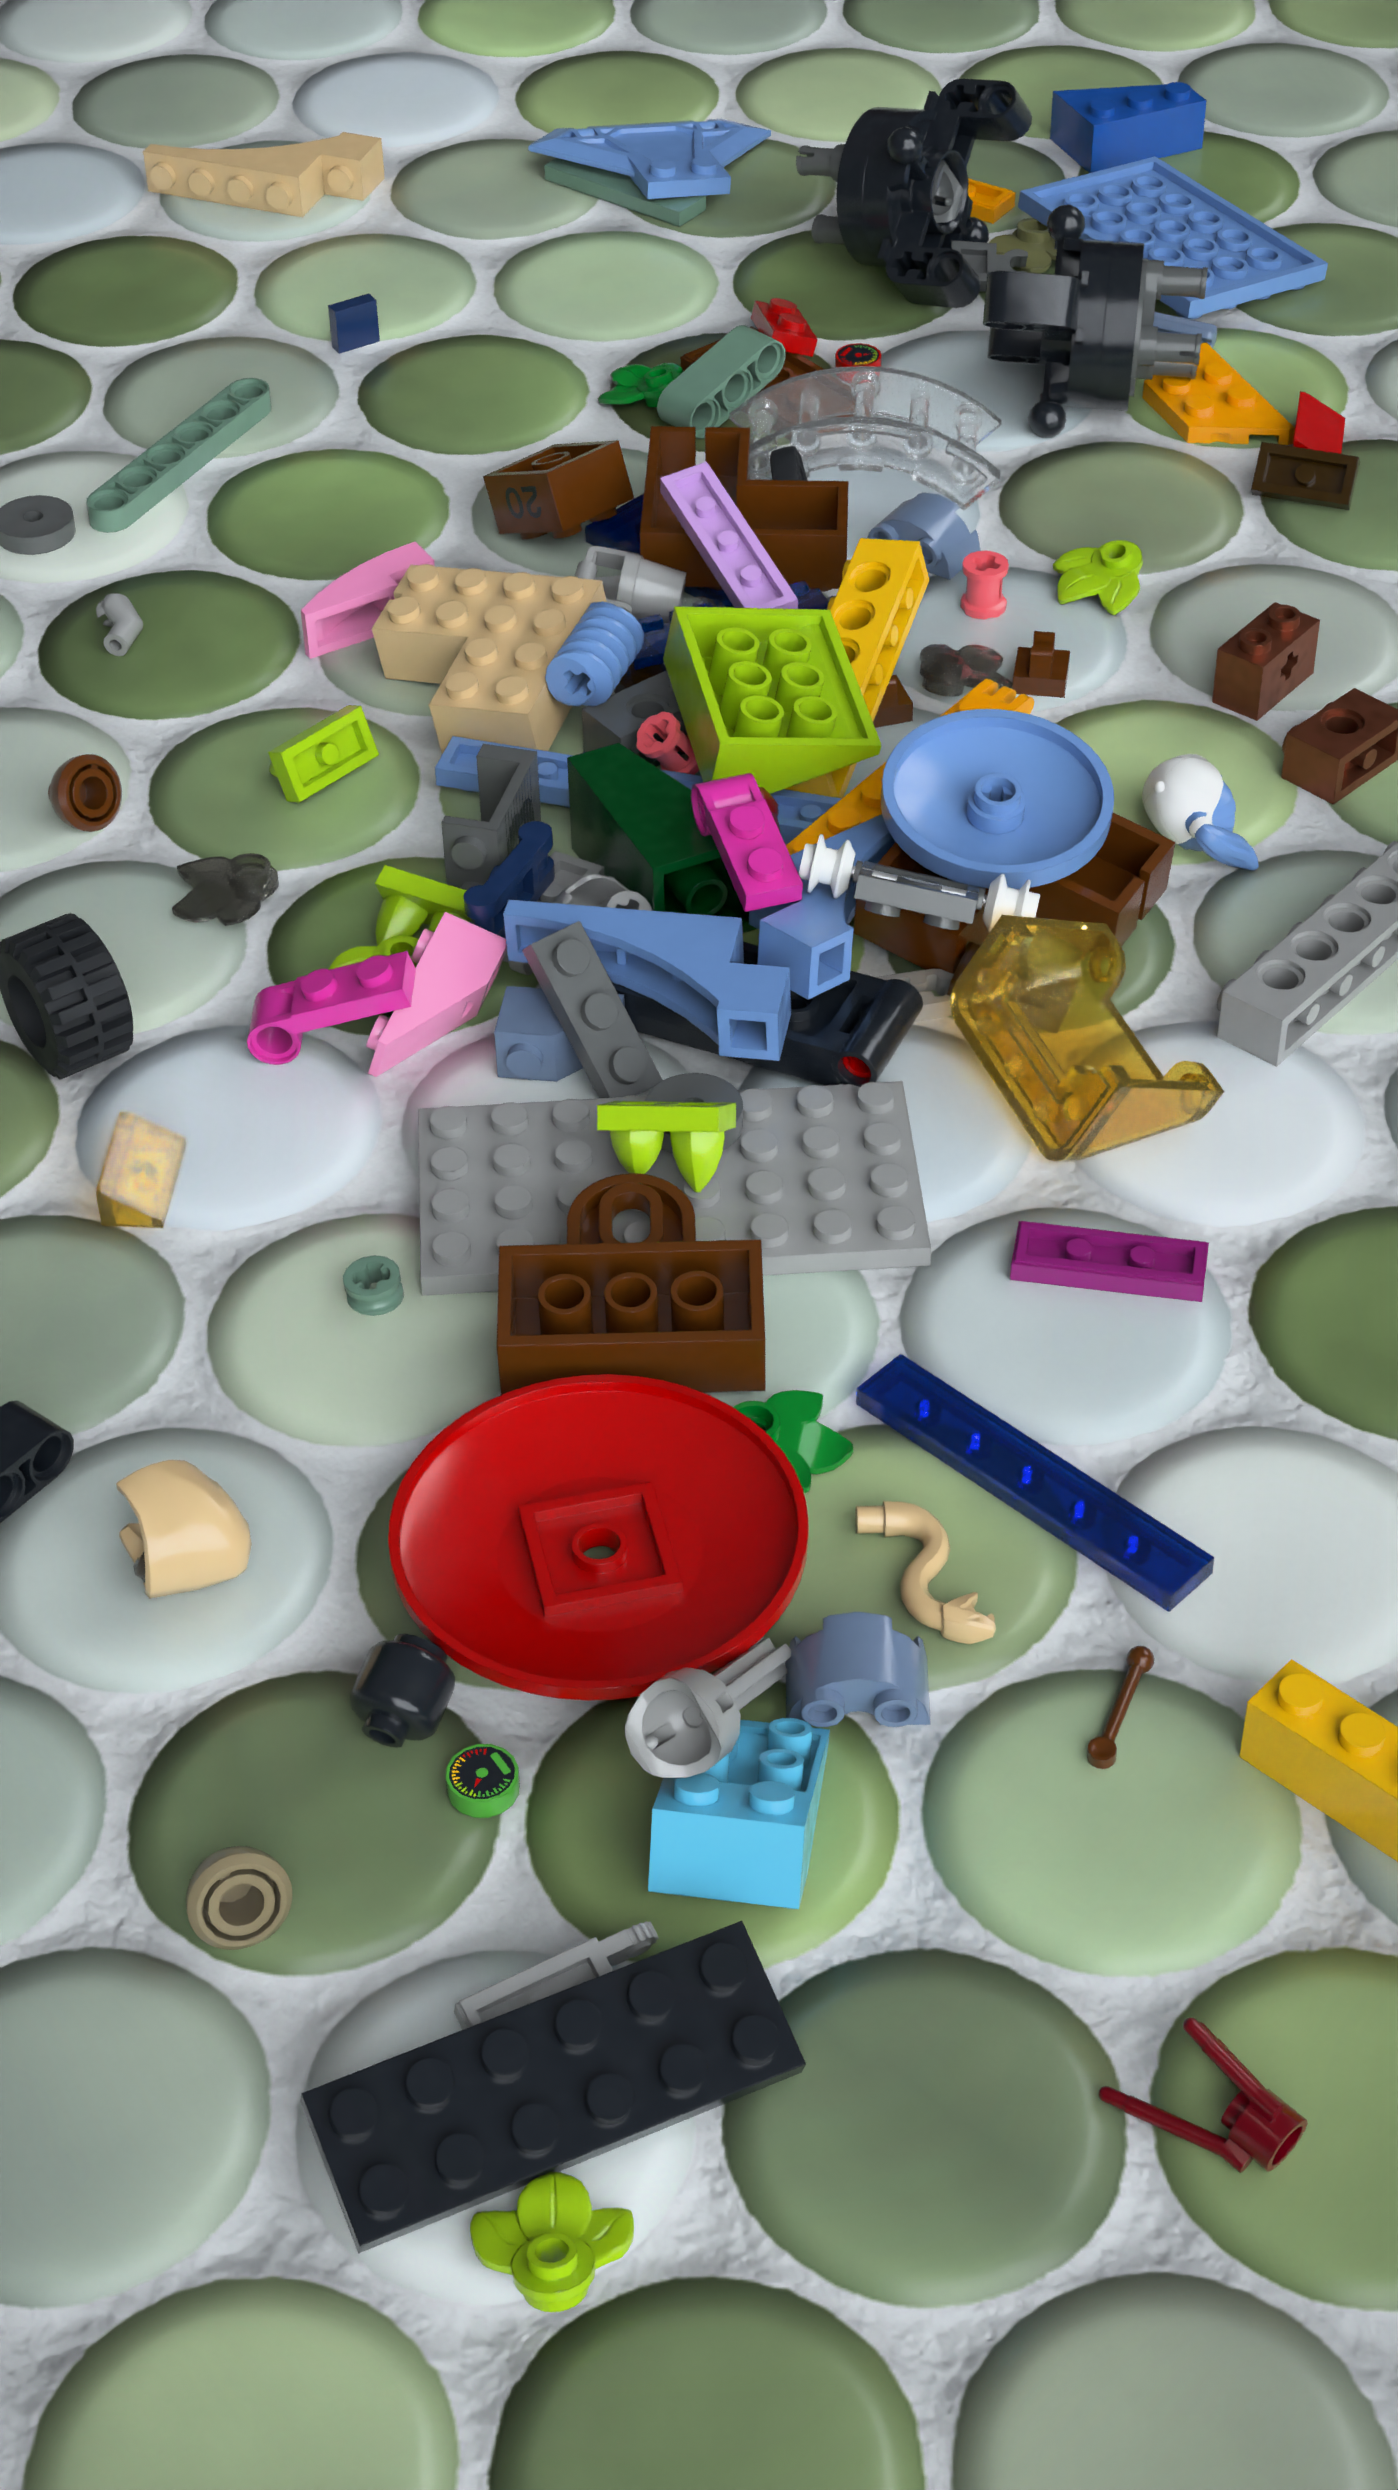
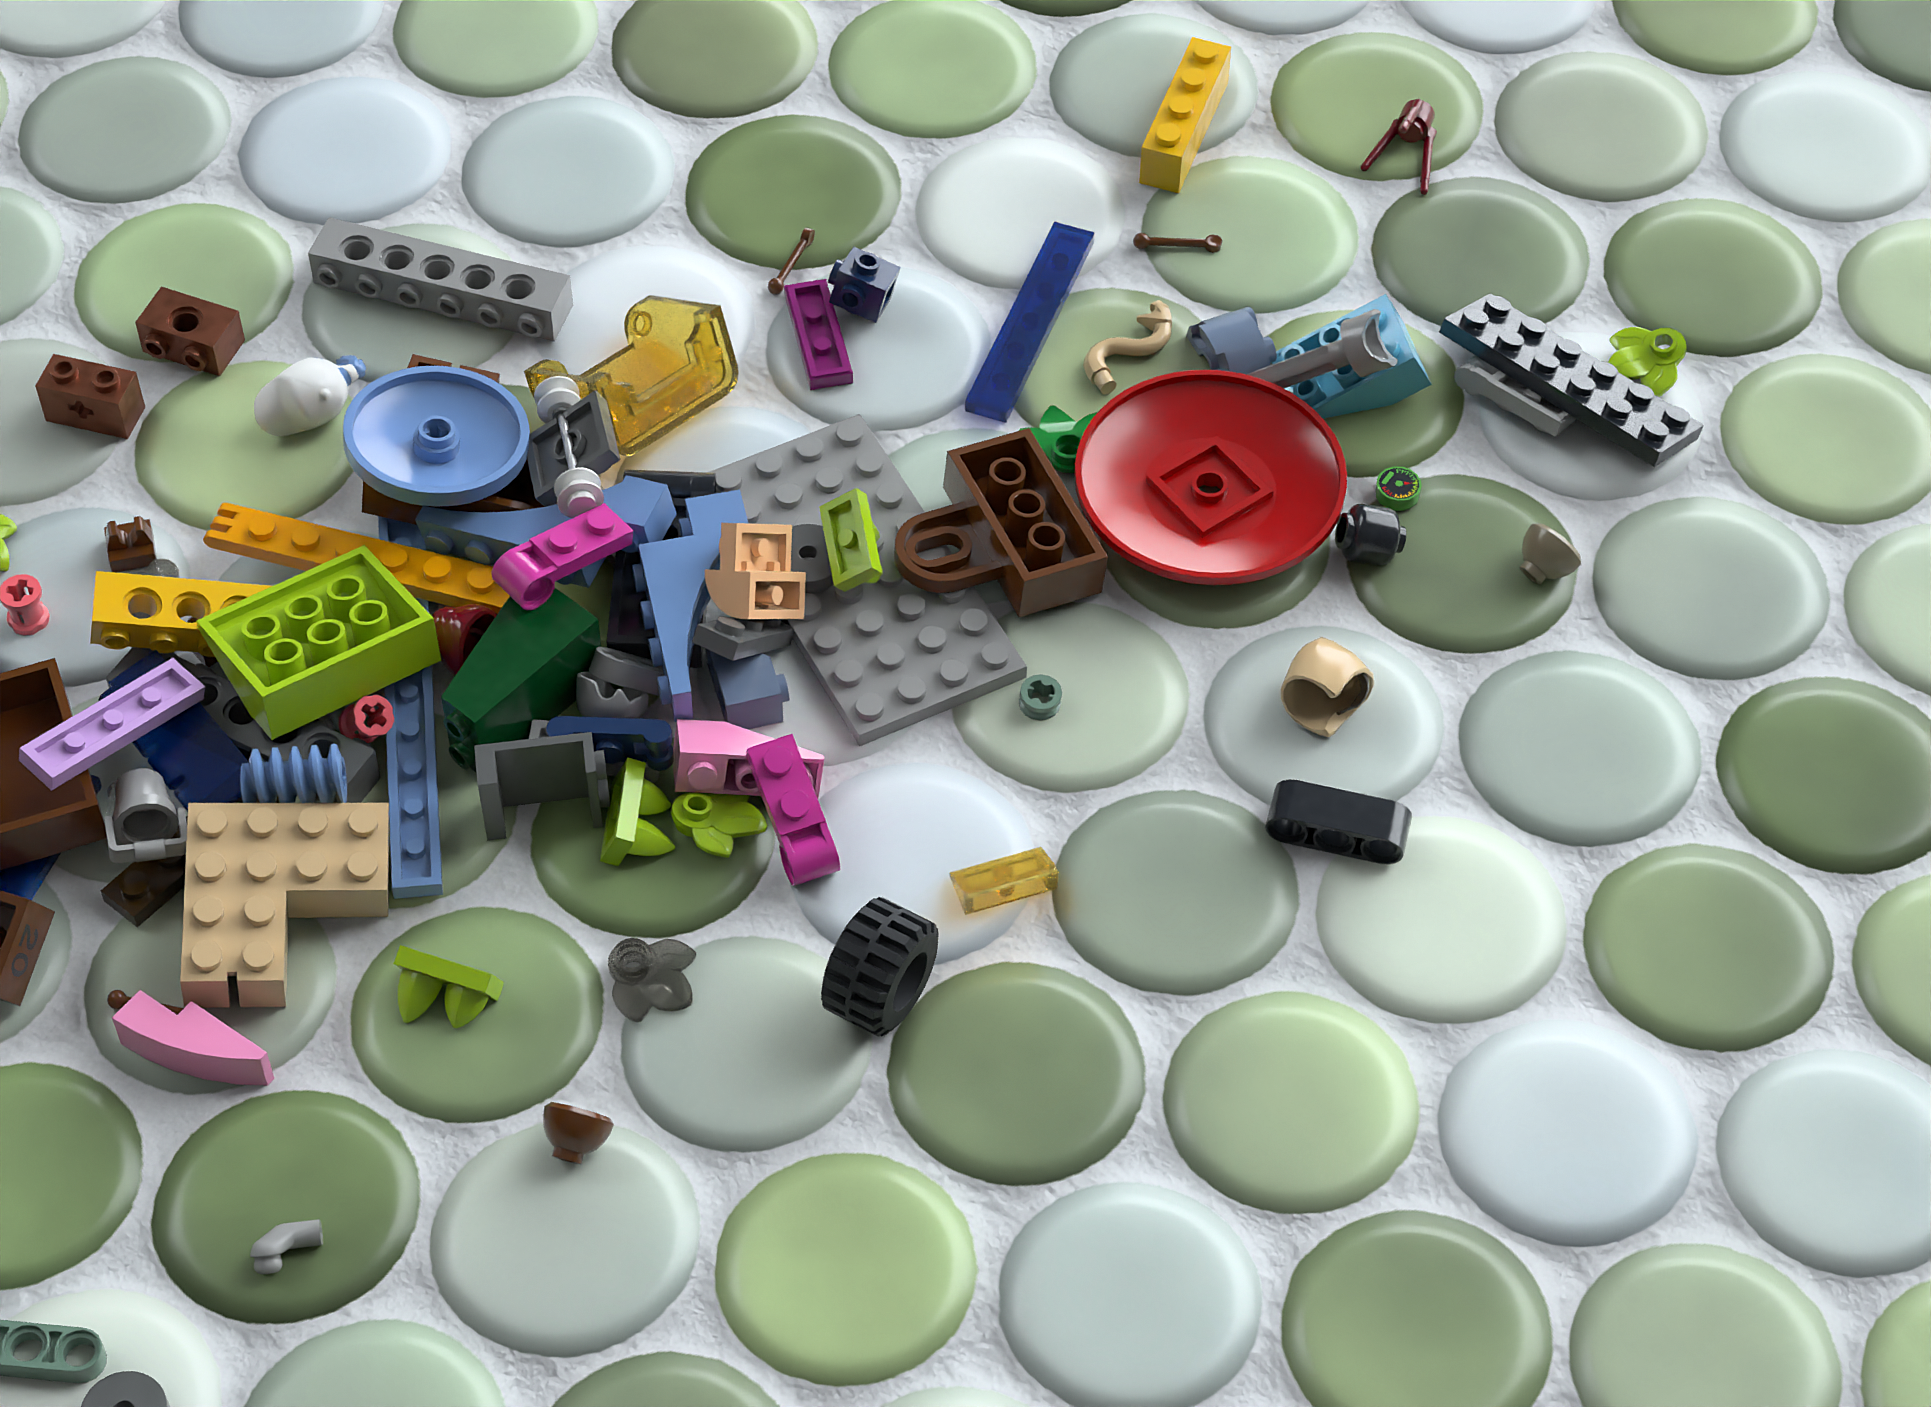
camera: 115 degrees left, 10 degrees up
none -> light nougat brick [705,523,806,619]
none -> reddish brown hinge [768,227,815,295]
none -> dark blue brick [828,246,901,323]

